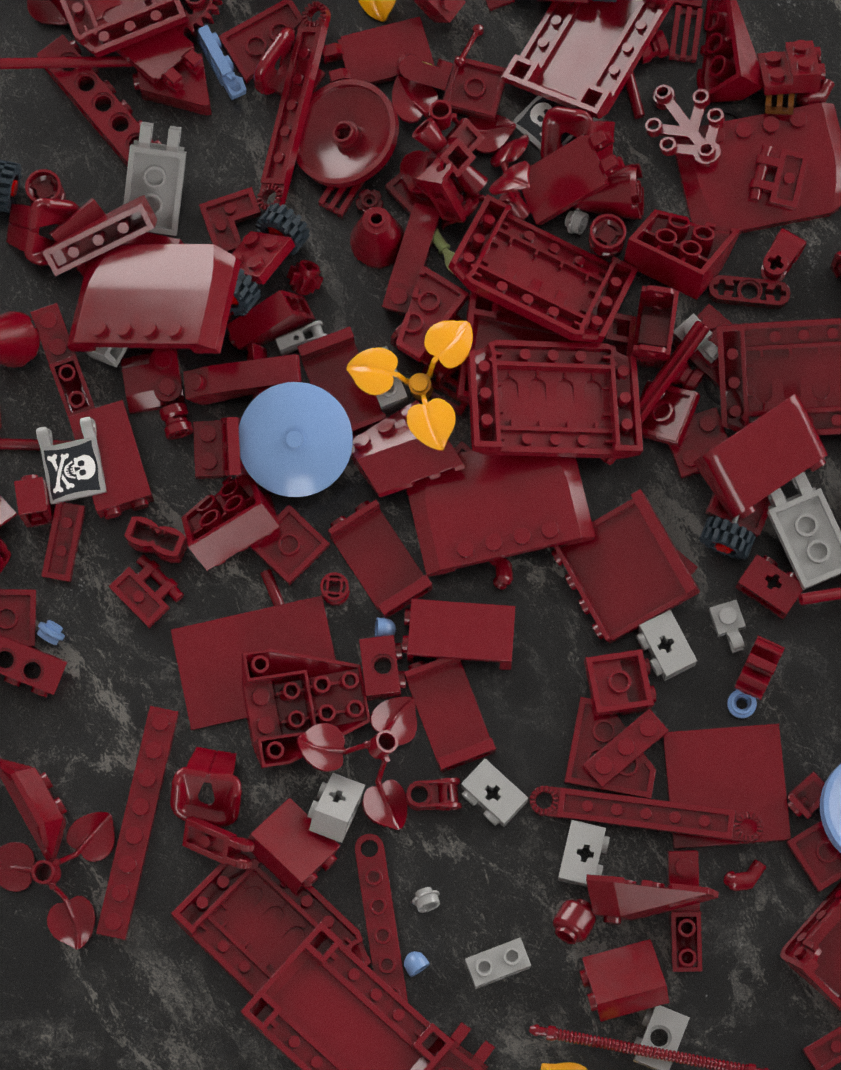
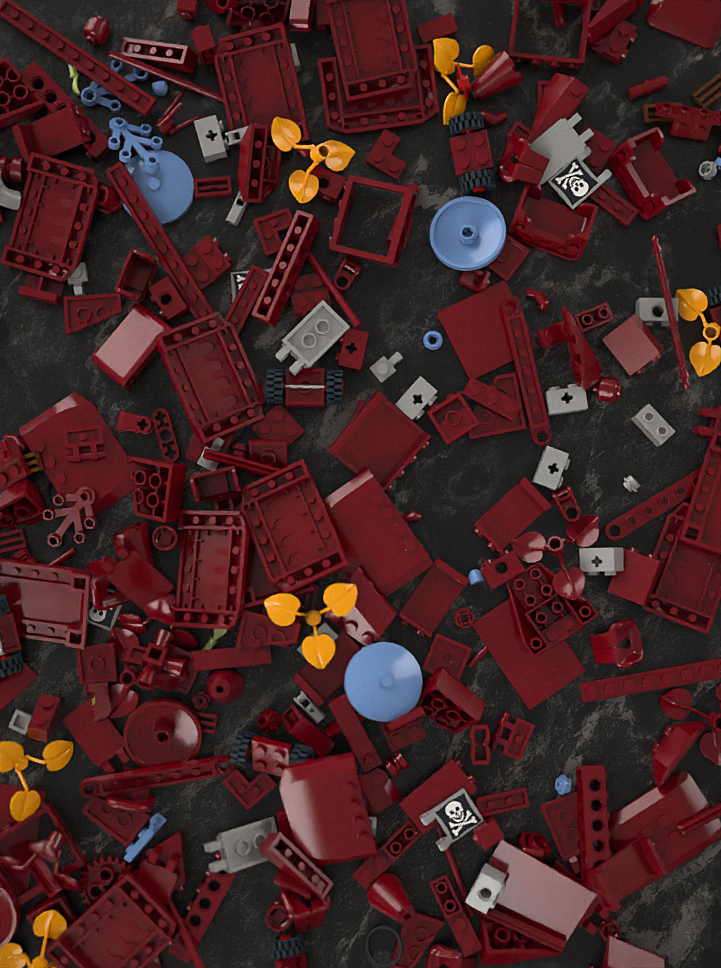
camera: 110 degrees left, 10 degrees up
dark red hinge [182,816,255,869] -> none
dark red panel [402,599,515,670] -> none
medium blue hinge [404,951,430,977] -> none
dark red hinge [420,158,473,223] -> none
dark red hinge [455,24,484,66] -> none
light grey plate [565,208,589,235] -> none
dark red windscreen [693,393,828,519] -> none
dark red gear [734,635,785,700] -> none

